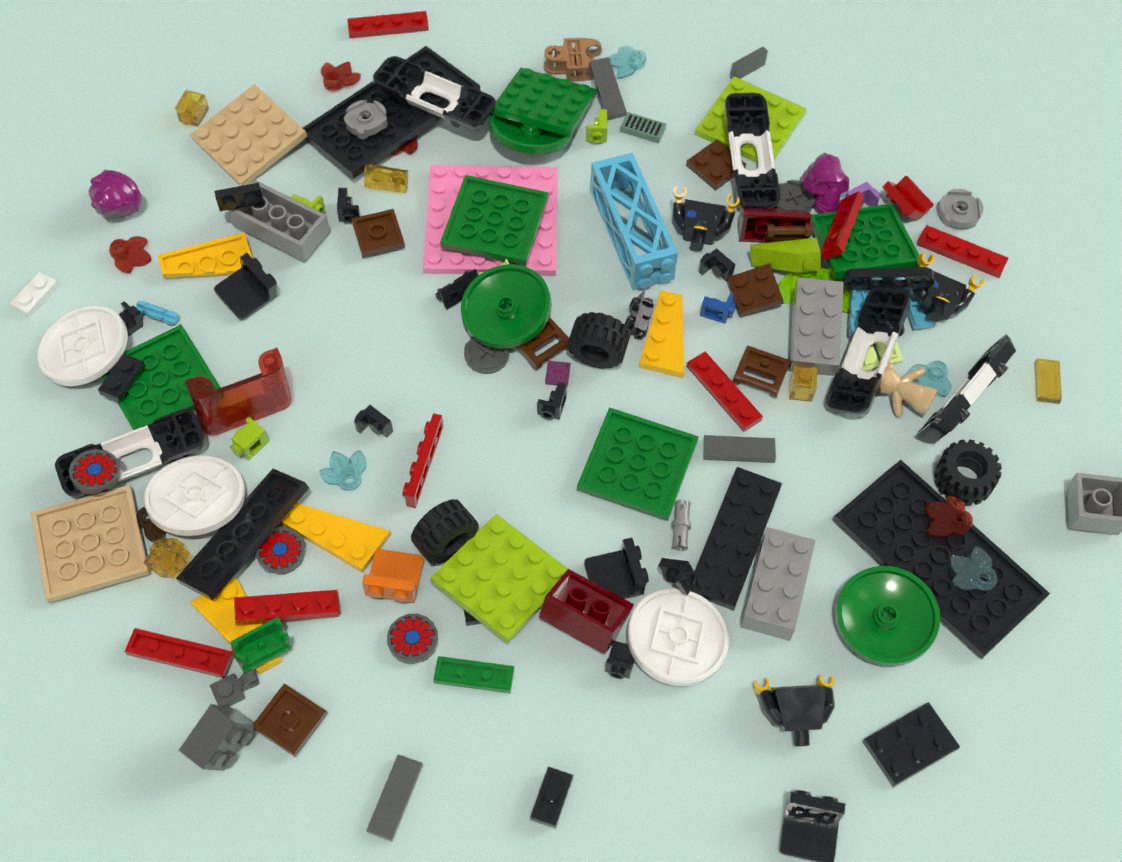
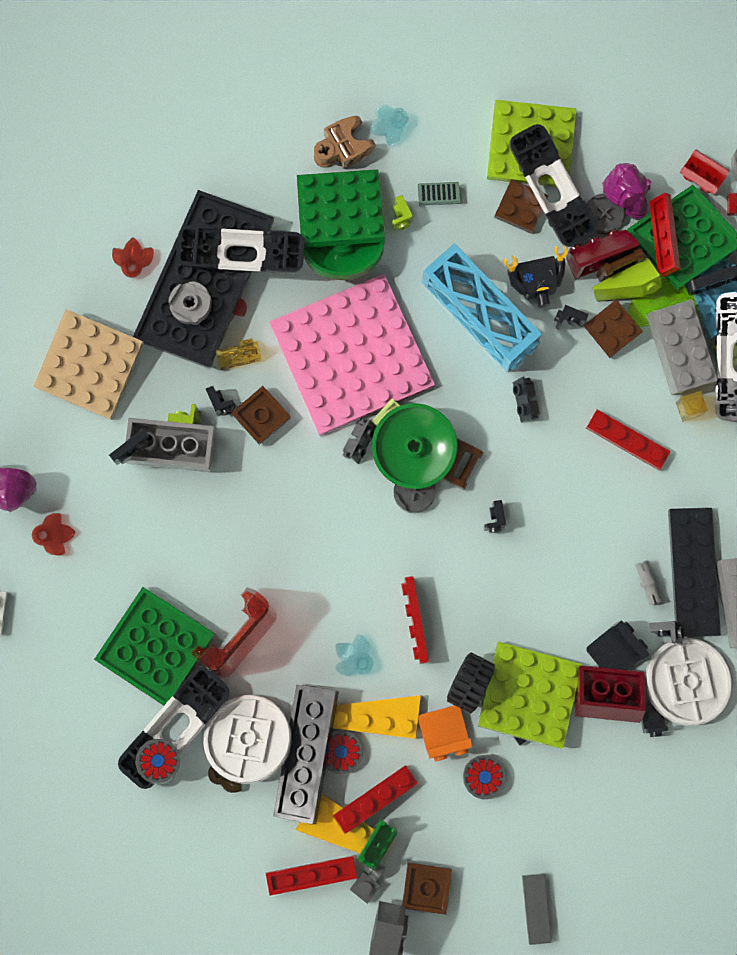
camera: 25 degrees left, 20 degrees up
tan plate [31,485,150,603] -> none
white plate [37,306,128,386] -> none
black plate [98,353,146,403] -> none
black bracket [118,301,143,337] -> none
medium azure axle [136,301,179,325] -> none
clear yellow brick [143,538,190,578] -> none
yellow wing [157,232,252,278] -> none
clear yellow brick [175,90,209,127] -> none
black bracket [214,253,277,320] -> none
lime brick [230,417,269,461] -> none
red plate [347,11,429,39] -> none
black bracket [354,405,393,438] -> none
green tile [433,656,514,694] -> none
green plate [440,175,549,266] -> none
black plate [530,766,574,829] -> none
magenta tile [545,361,571,386] -> none
black tyre [567,312,630,369] -> none
green plate [577,407,699,521] -> none
dark grey tile [589,57,627,120] -> none
yellow wing [639,290,684,378] -> none
blue bracket [700,293,736,324] -> none
dark grey tile [703,435,776,463] -> none
dark grey tile [730,46,768,79] -> none
reddish brown plate [733,345,791,398] -> none
medium lavender bracket [845,182,880,207] -> none

